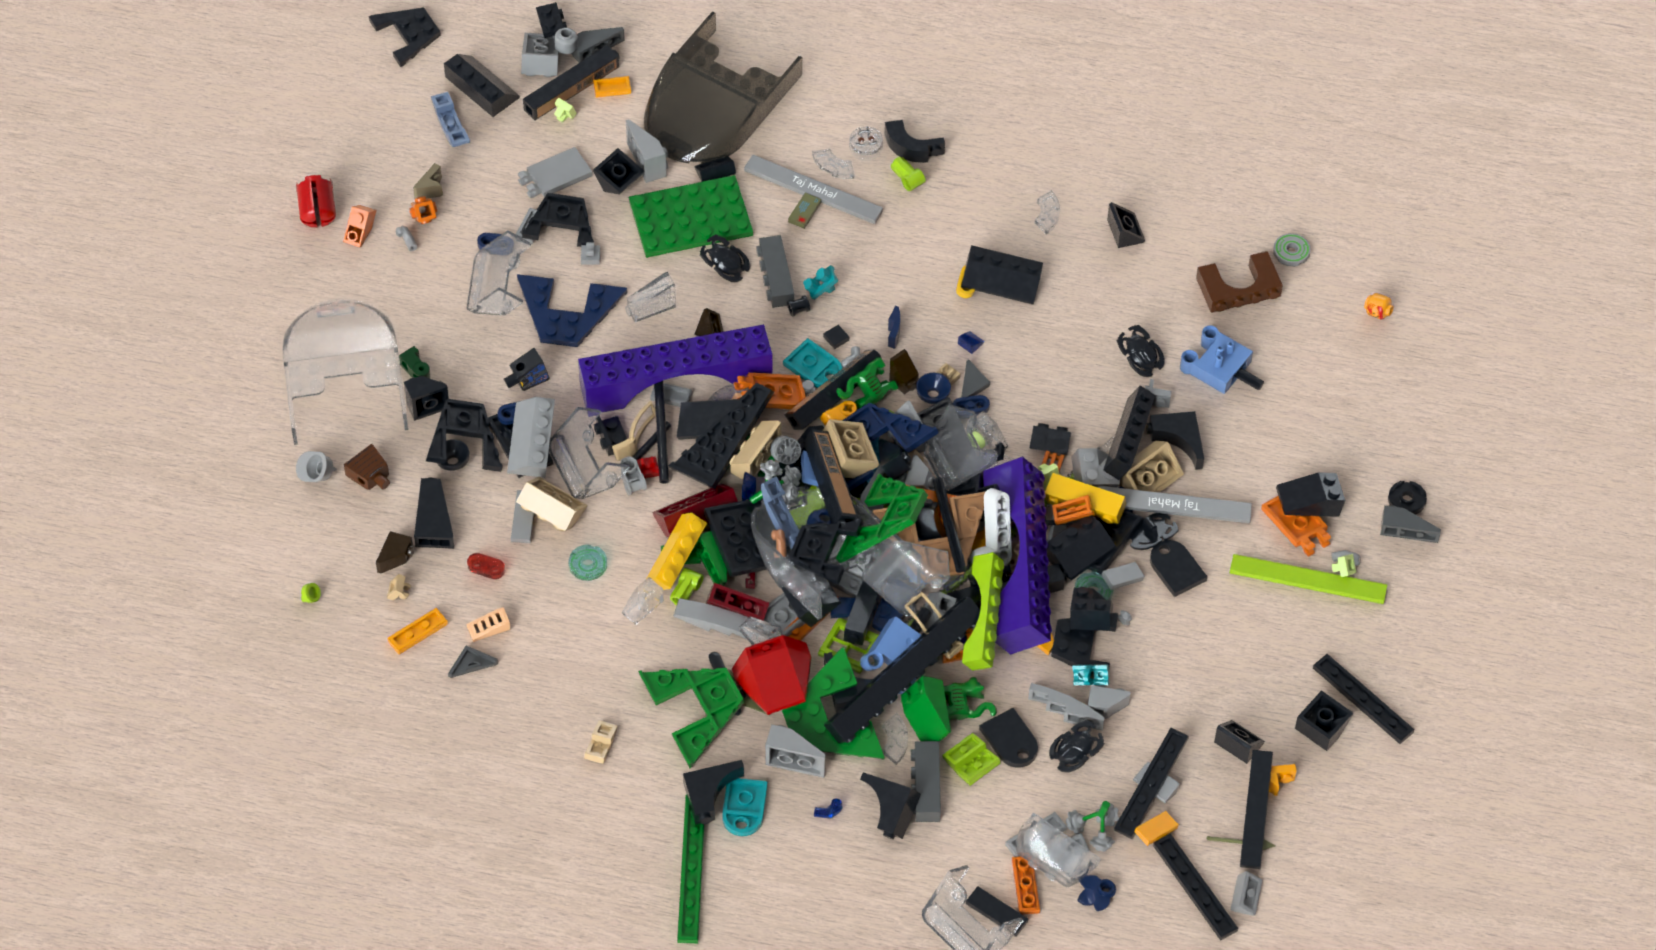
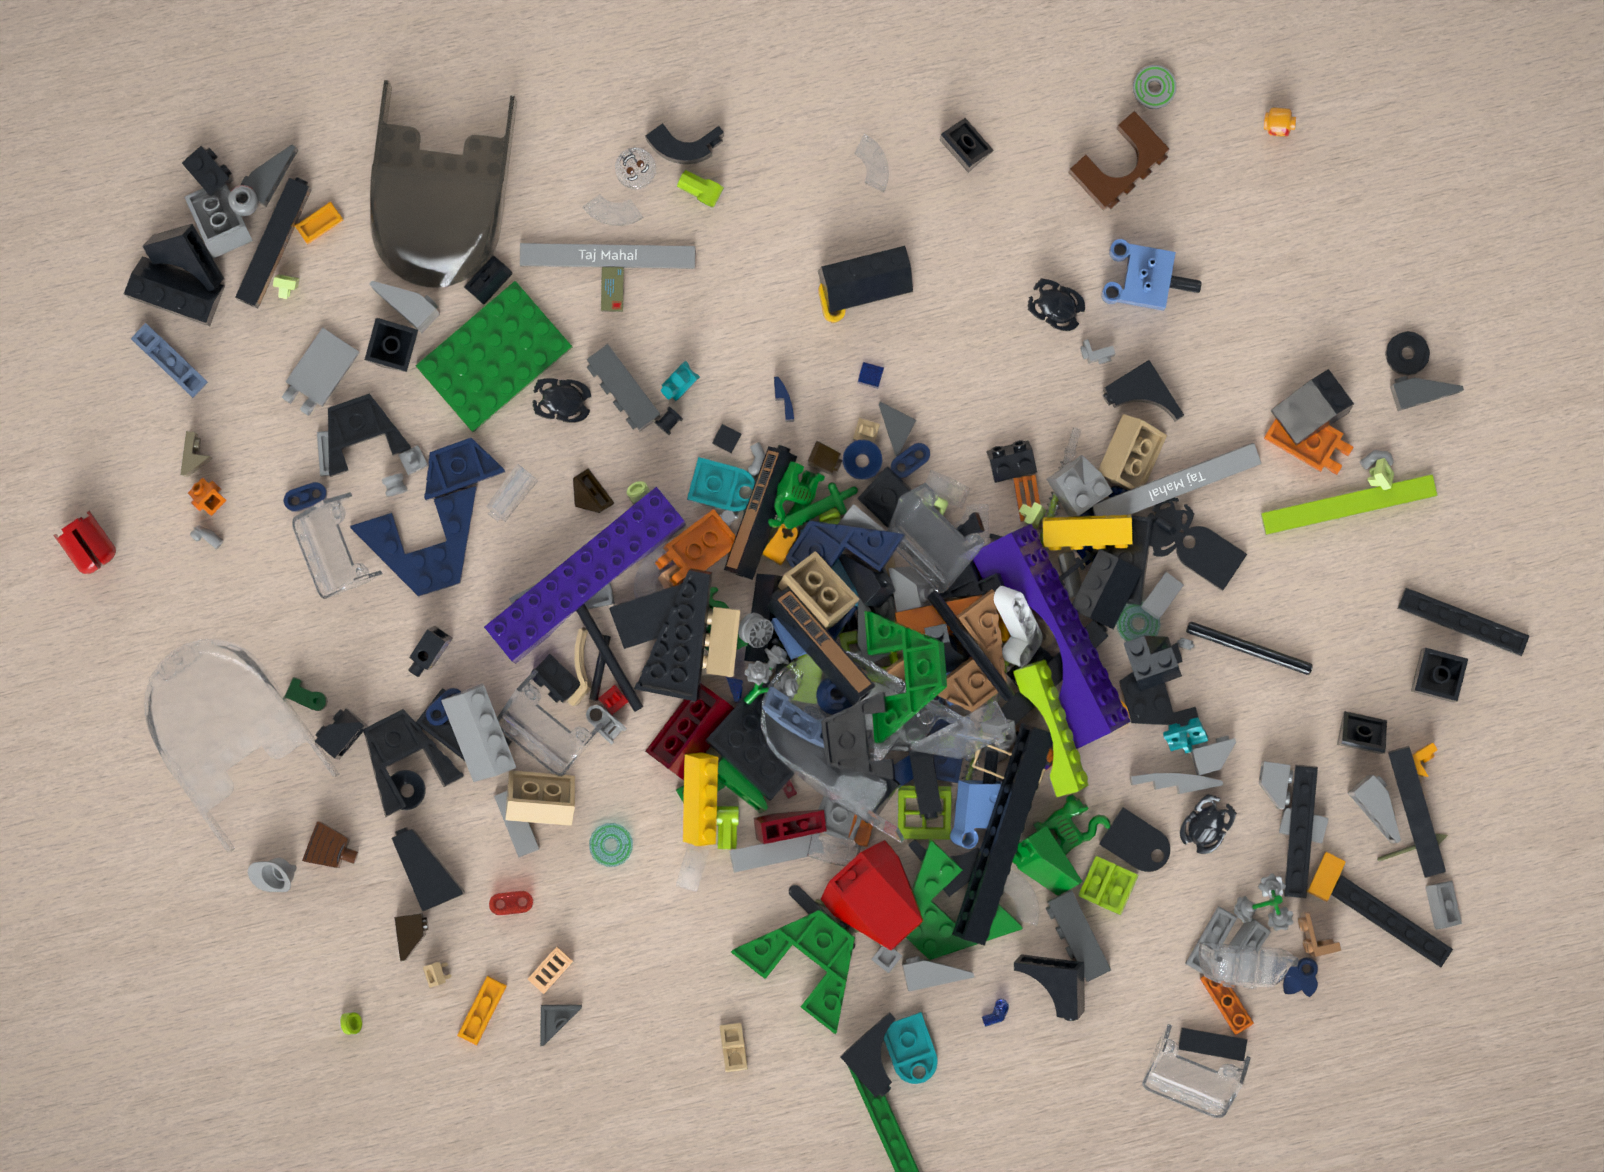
camera: 25 degrees left, 30 degrees up
orange slope [343,205,377,247] -> none
black wing [369,7,441,67] -> none
nougat arm [771,529,787,557] -> none
orange tile [1052,495,1093,525] -> none
black brick [1103,385,1155,480] -> none
none -> black arch [142,224,225,292]
none -> light grey wheel [382,473,408,497]
none -> dark blue wing [424,438,506,501]
none -> green sword [784,482,858,529]
none -> light grey tile [871,946,902,973]
none -> black axle [1186,622,1313,675]
none -> light grey slope [1259,761,1293,809]
none -> medium nougat bracket [1297,912,1342,957]
none -> light grey slope [1348,775,1401,843]

